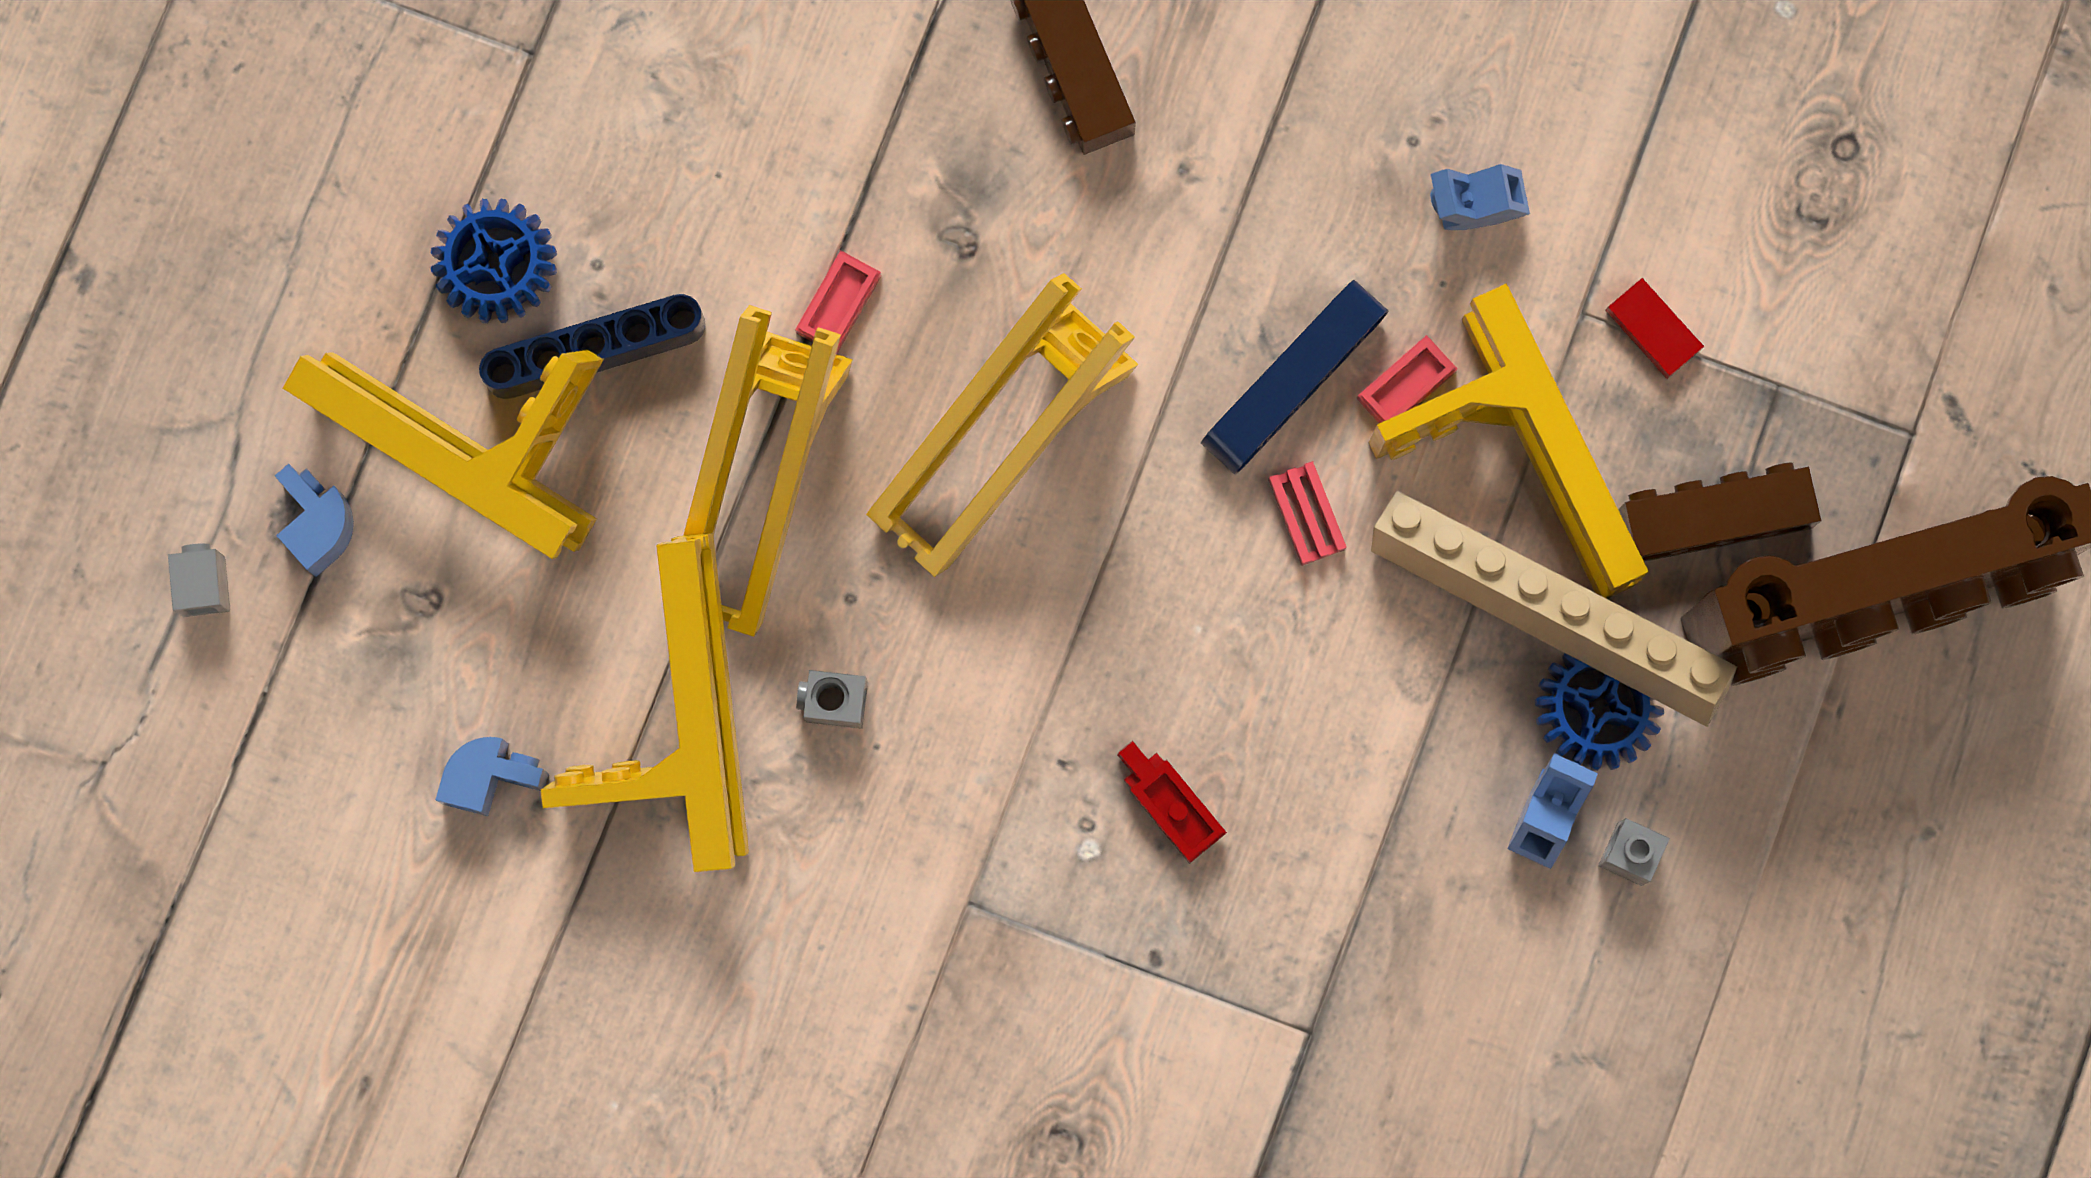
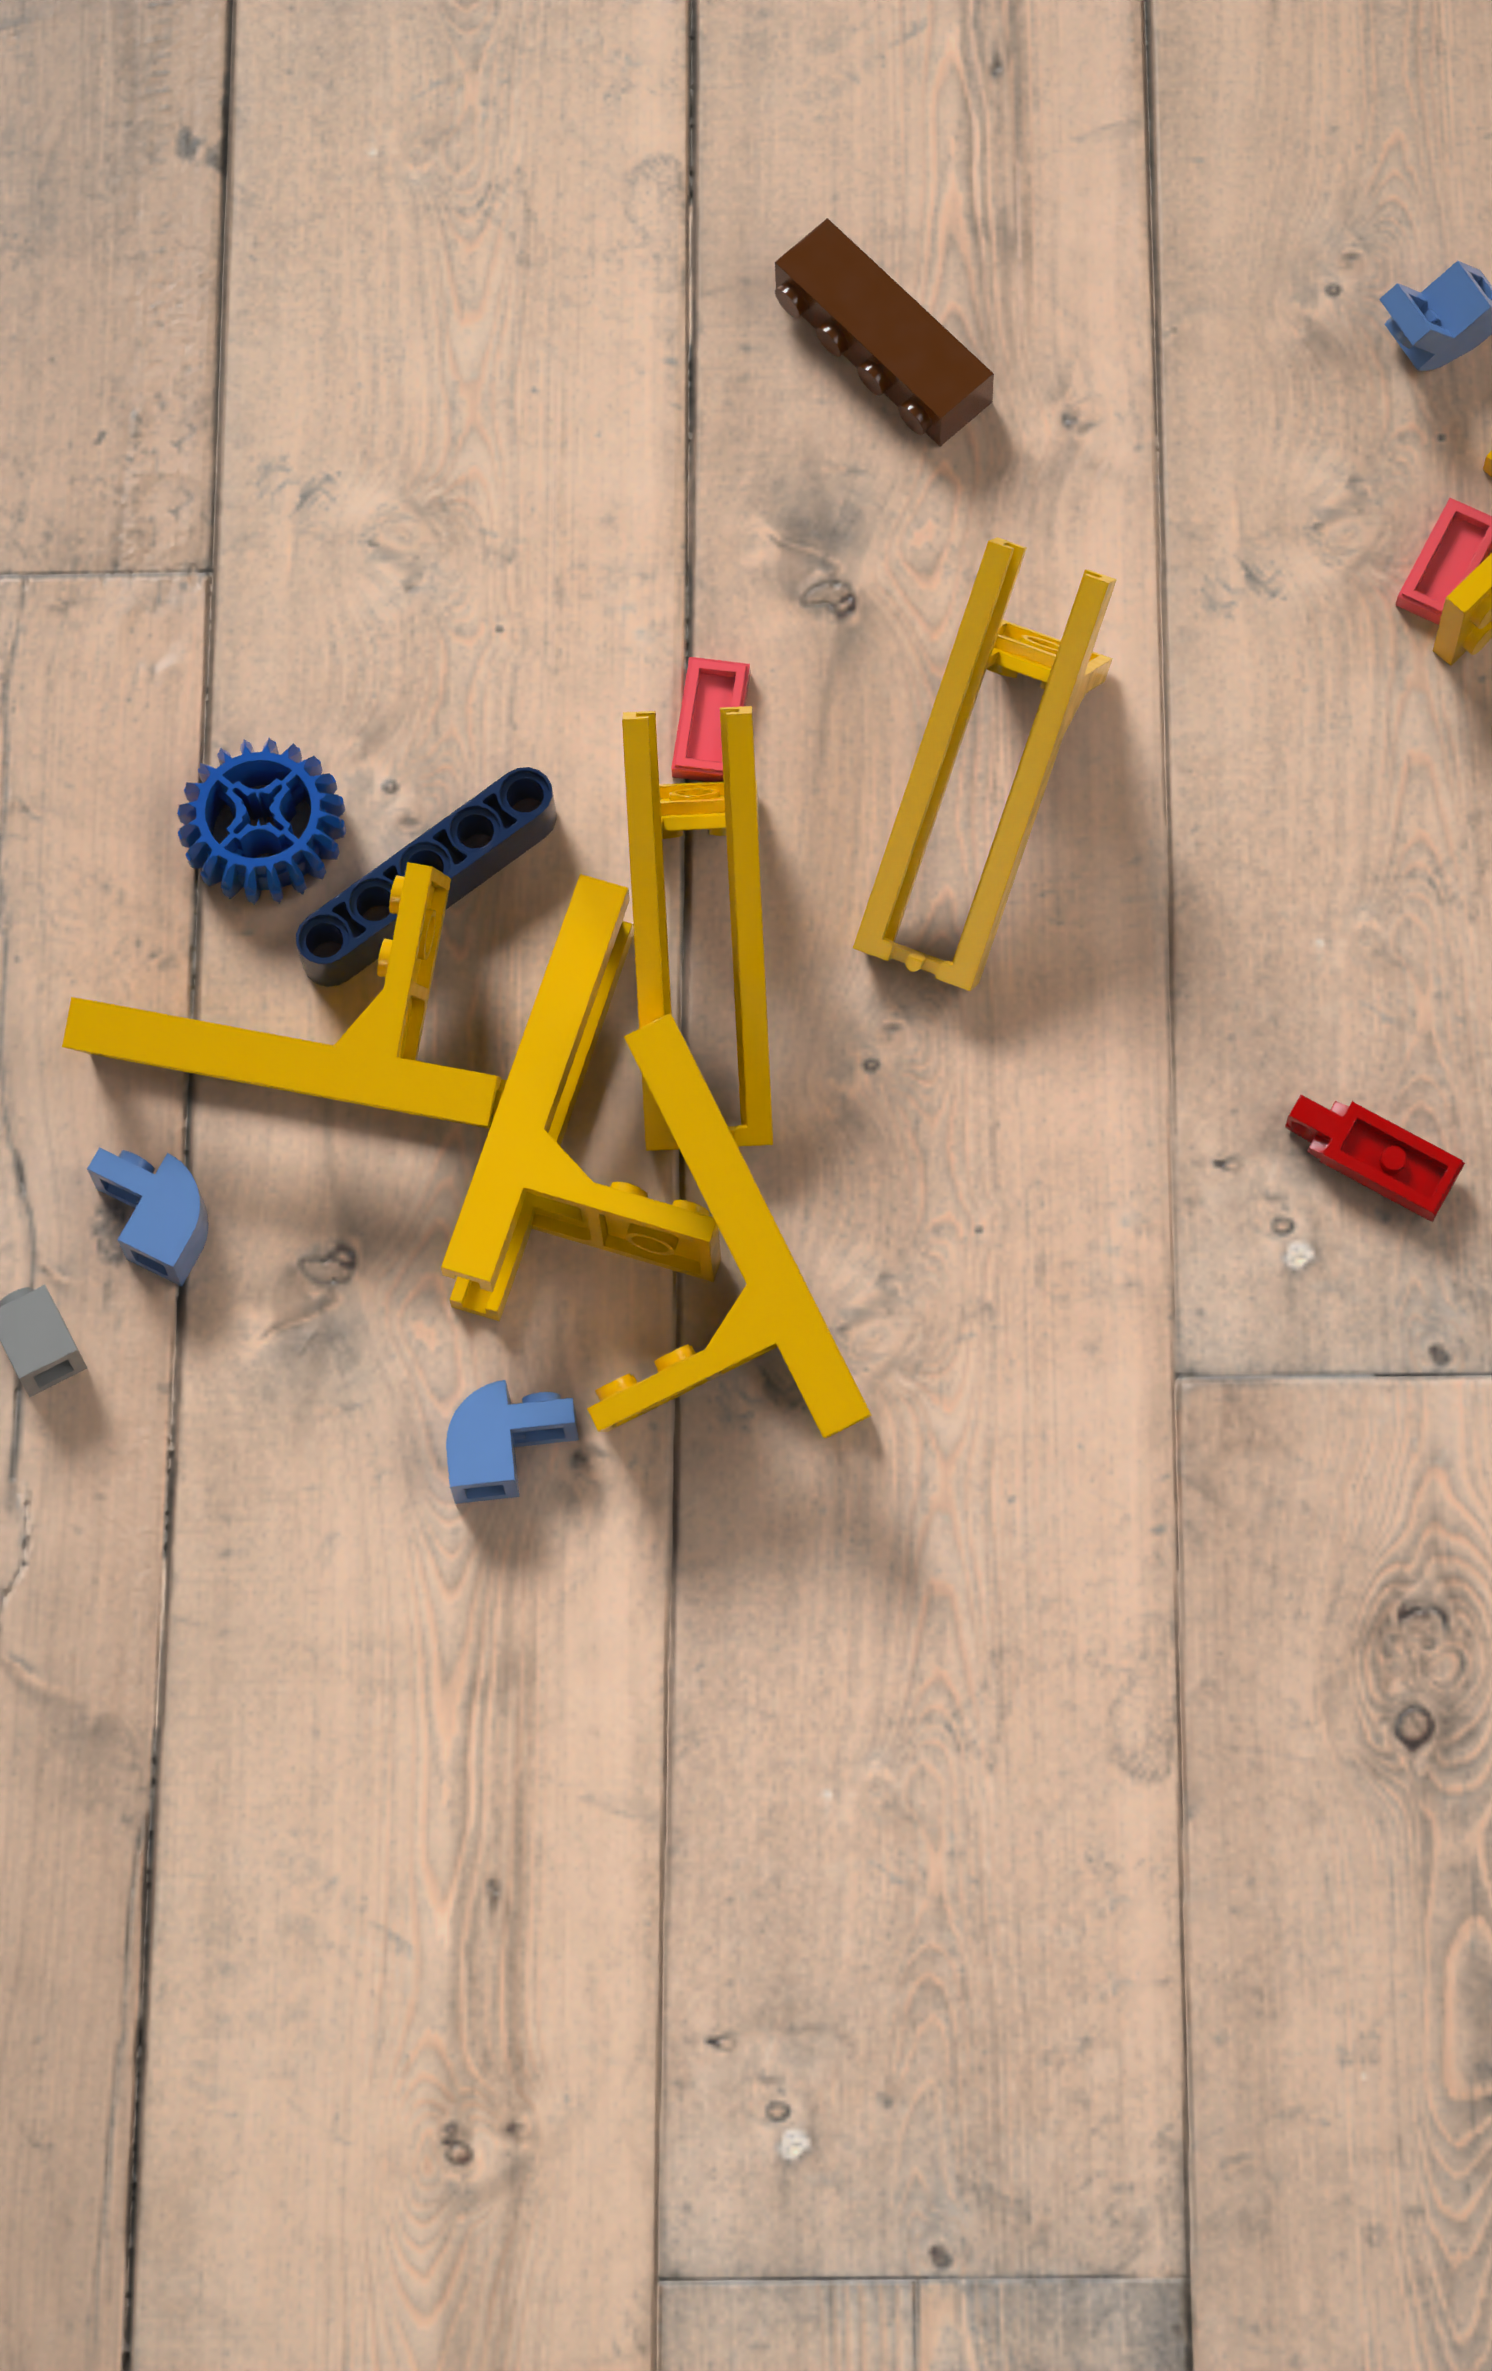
camera: 15 degrees left, 10 degrees down
light grey brick [796,670,868,729] -> none
dark blue beam [1201,280,1389,475] -> none
coral tile [1268,461,1347,566] -> none
none -> yellow piece [441,874,721,1322]

